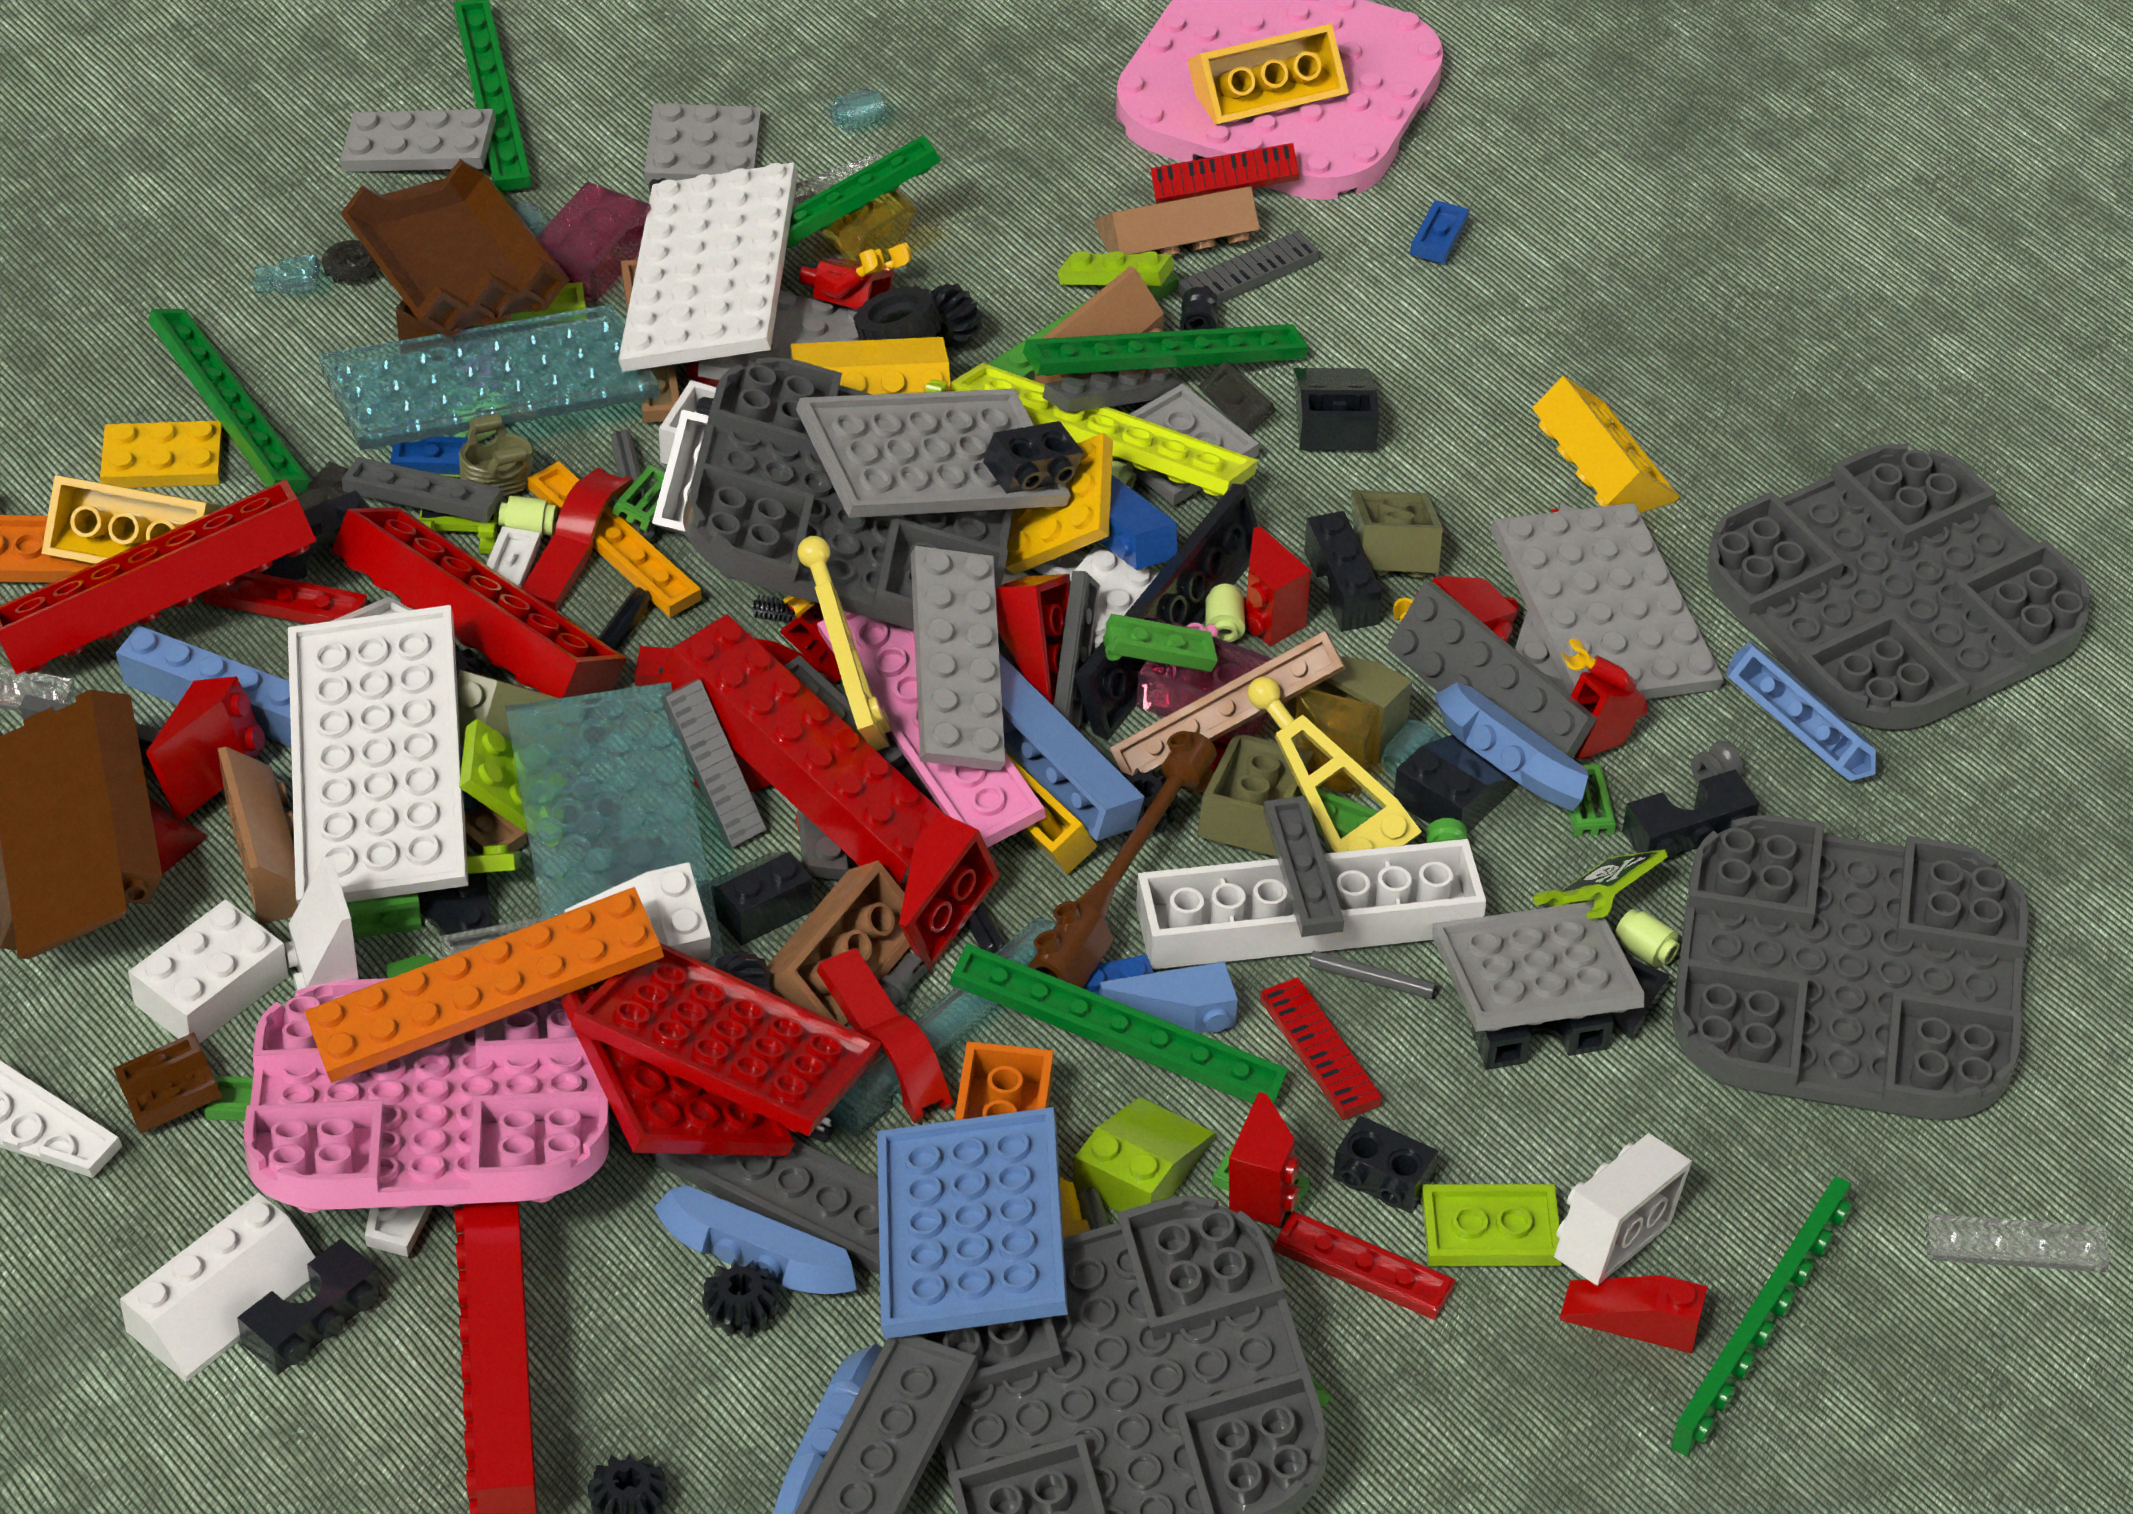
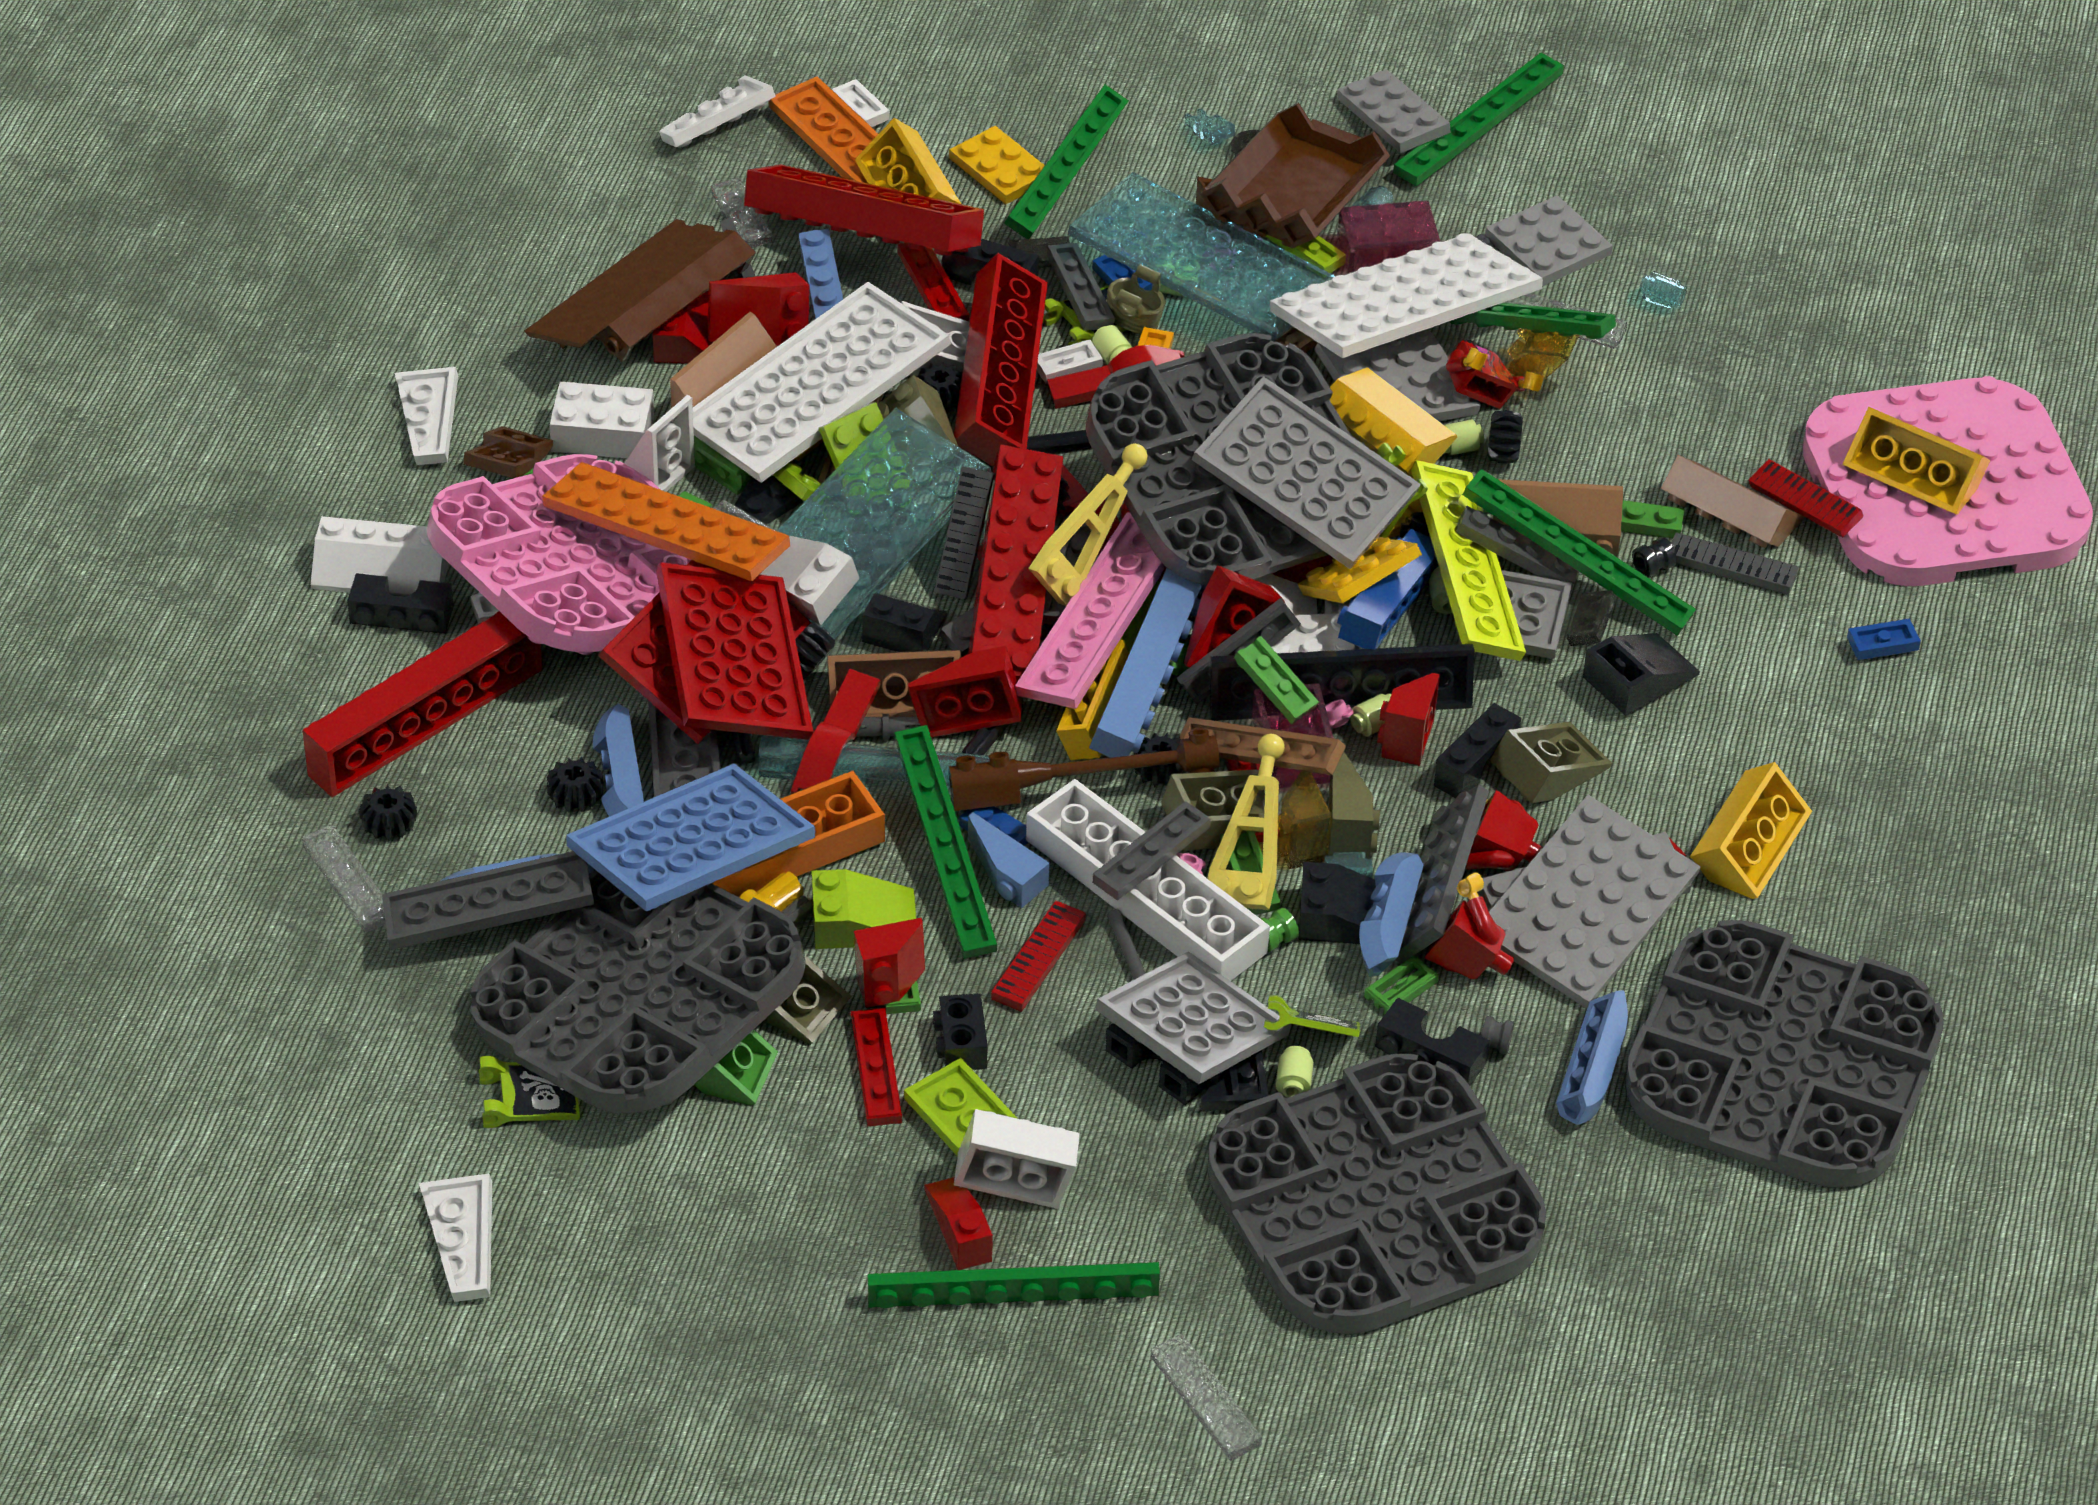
camera: 55 degrees right, 0 degrees up
black tyre [853,286,942,340] -> none
light grey plate [910,546,1005,771] -> none
black brick [983,421,1083,494] -> none
lime plate [1057,251,1175,286] -> none

